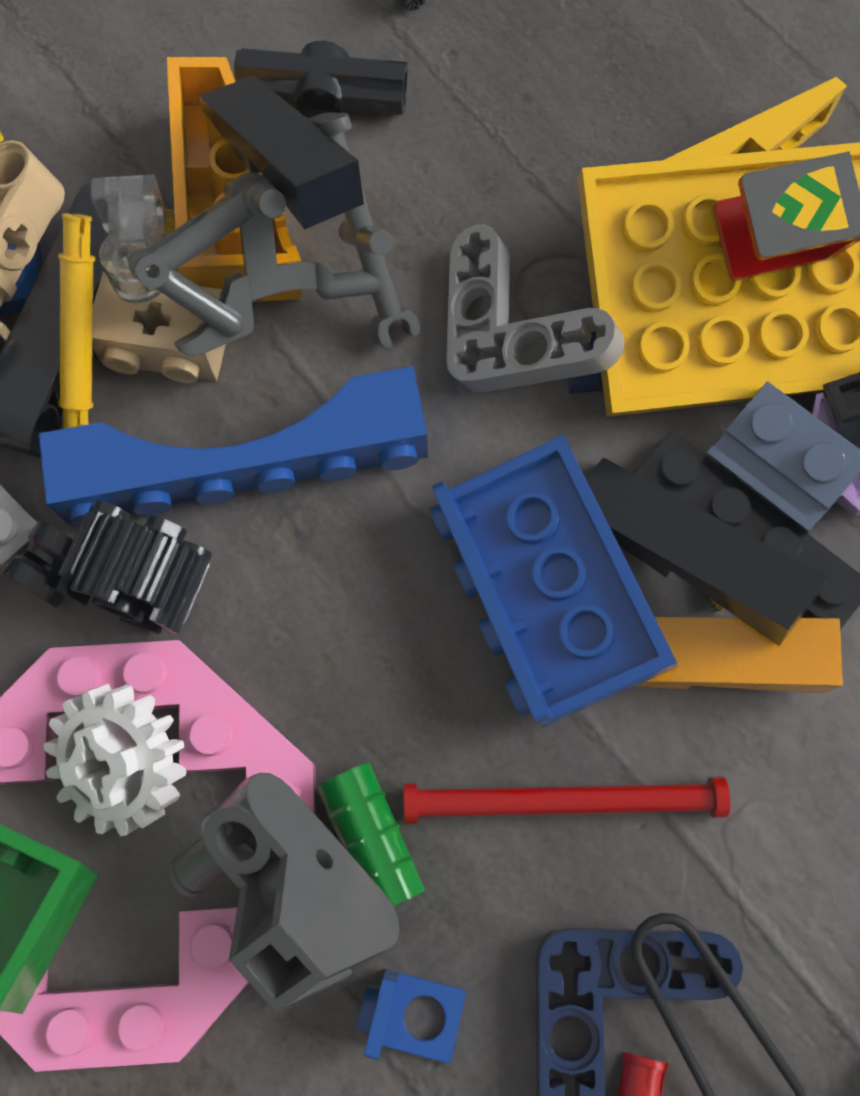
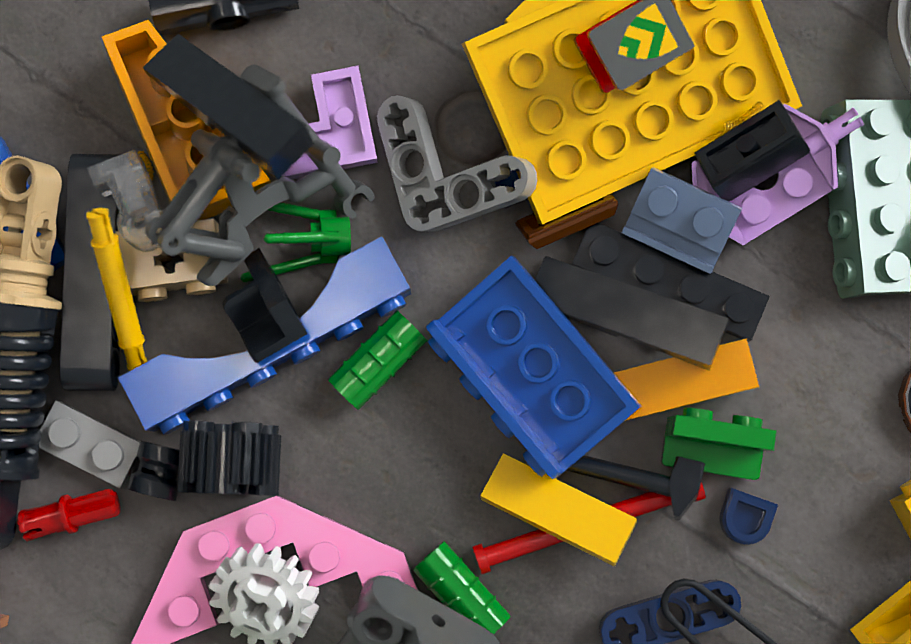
camera: 20 degrees left, 10 degrees up
none -> black panel [222,248,308,363]
none -> green plant [240,202,351,282]
none -> lavender plate [281,66,378,180]
none -> green axle [327,310,428,410]
none -> yellow tile [481,453,637,567]
none -> reddish brown tile [515,194,619,249]
none -> black piece [566,455,705,521]
none -> green bracket [661,407,777,480]
none -> dark blue tile [720,488,778,544]

